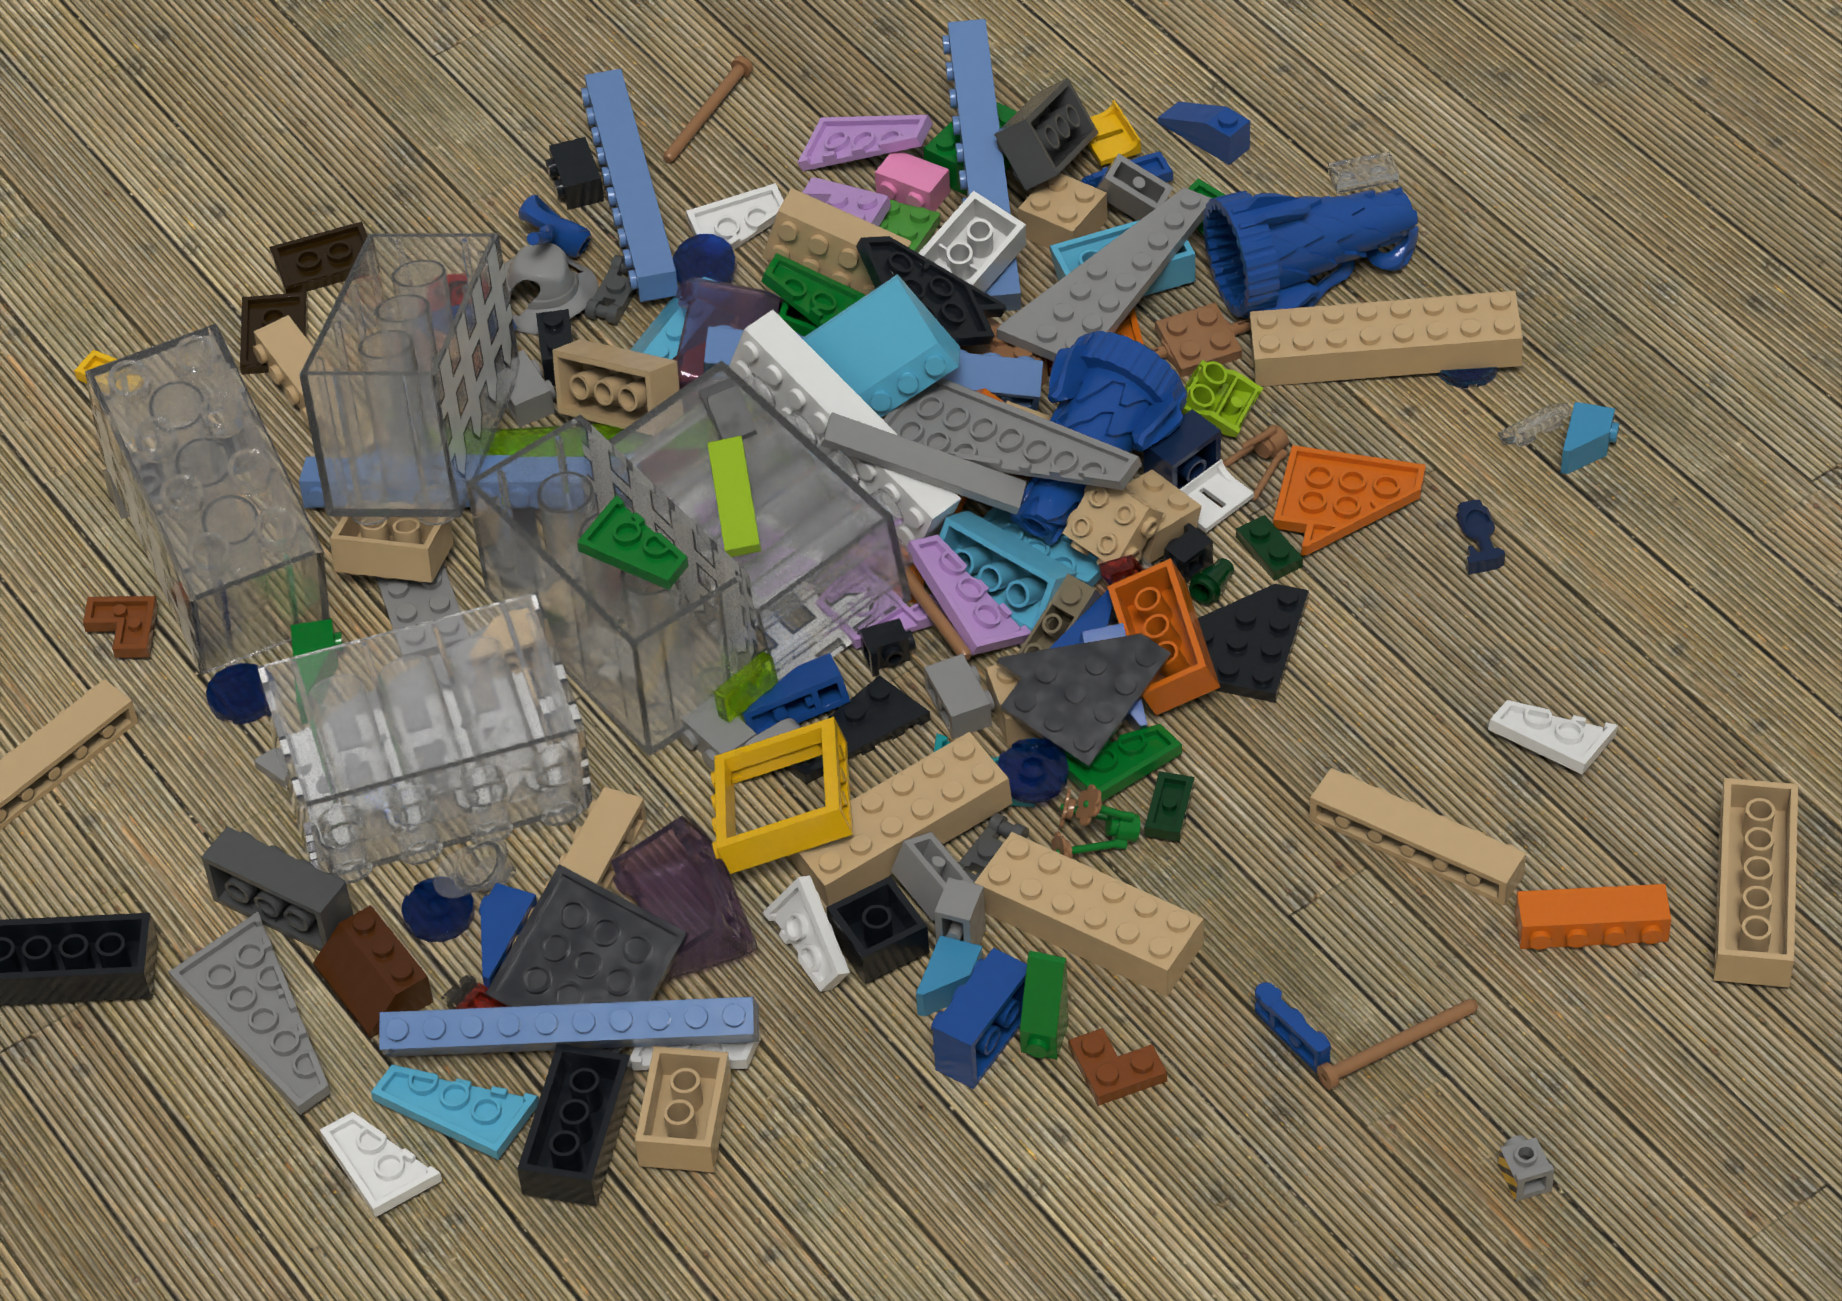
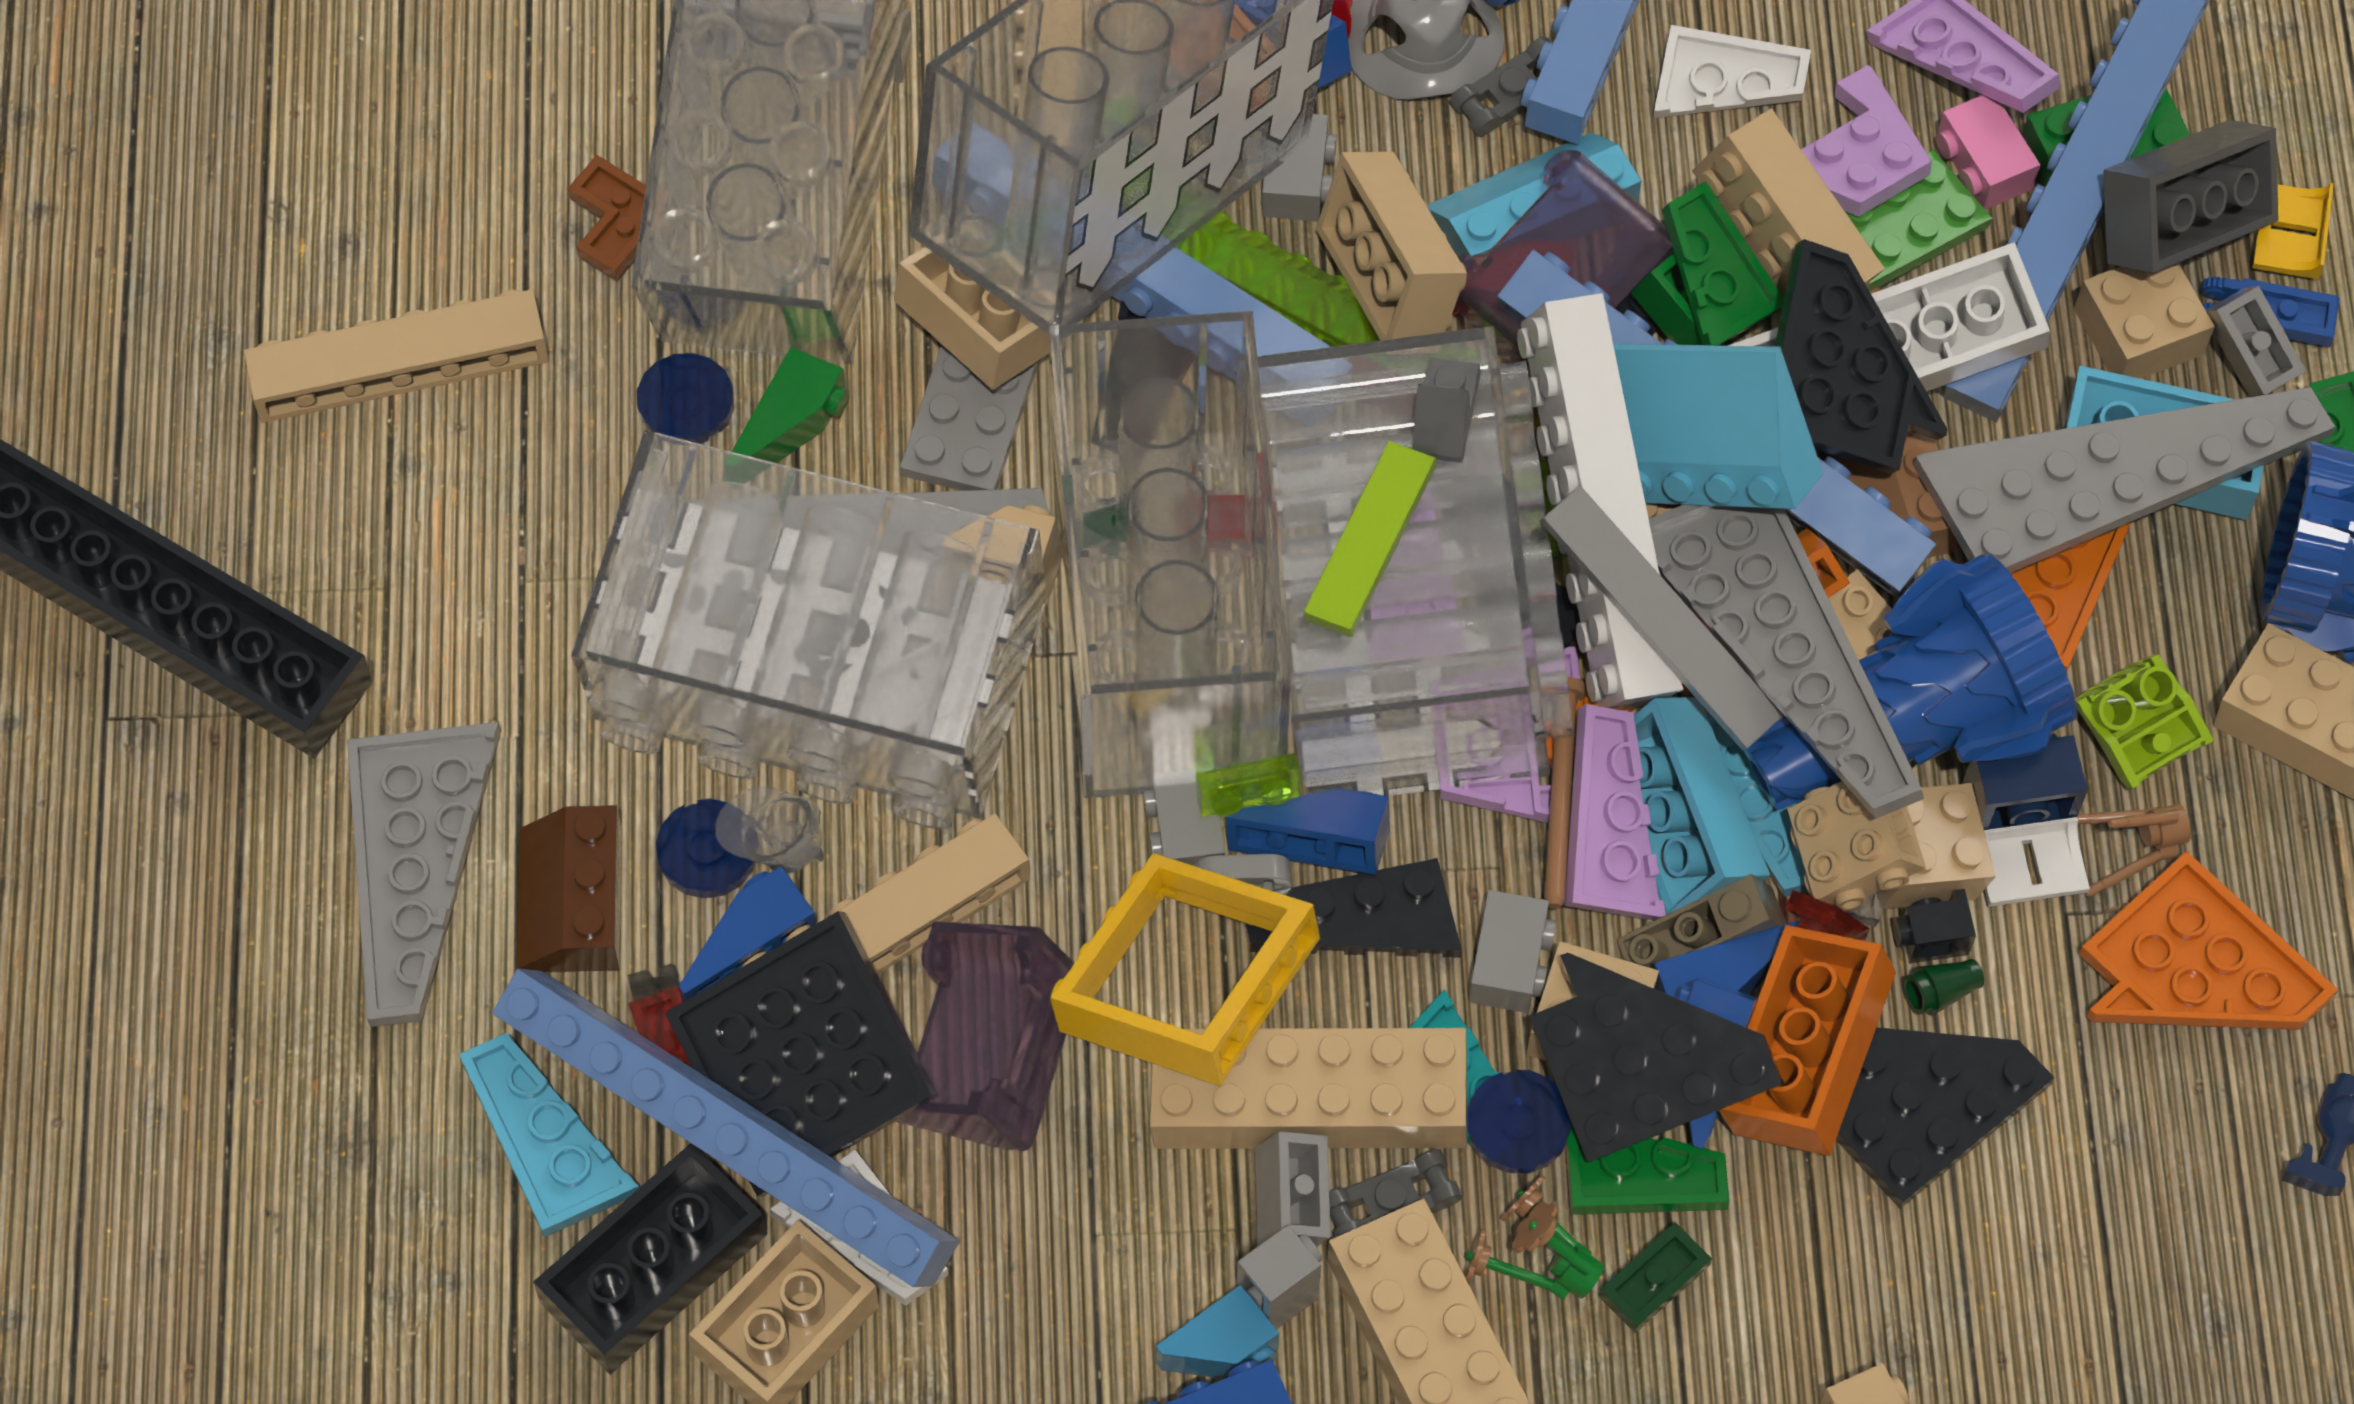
camera: 30 degrees right, 15 degrees up
dark grey brick [201,826,354,951] -> none
white wing [320,1112,442,1217] -> none
black brick [536,309,573,386] -> none
green wing [577,495,689,590] -> none
clear blue tile [673,234,737,287] -> none
white wing [762,876,850,992] -> none
black brick [826,876,929,984] -> none
black brick [860,618,916,677] -> none
medium nougat plate [1151,302,1251,377] -> none
dark green plate [1236,515,1303,581] -> none

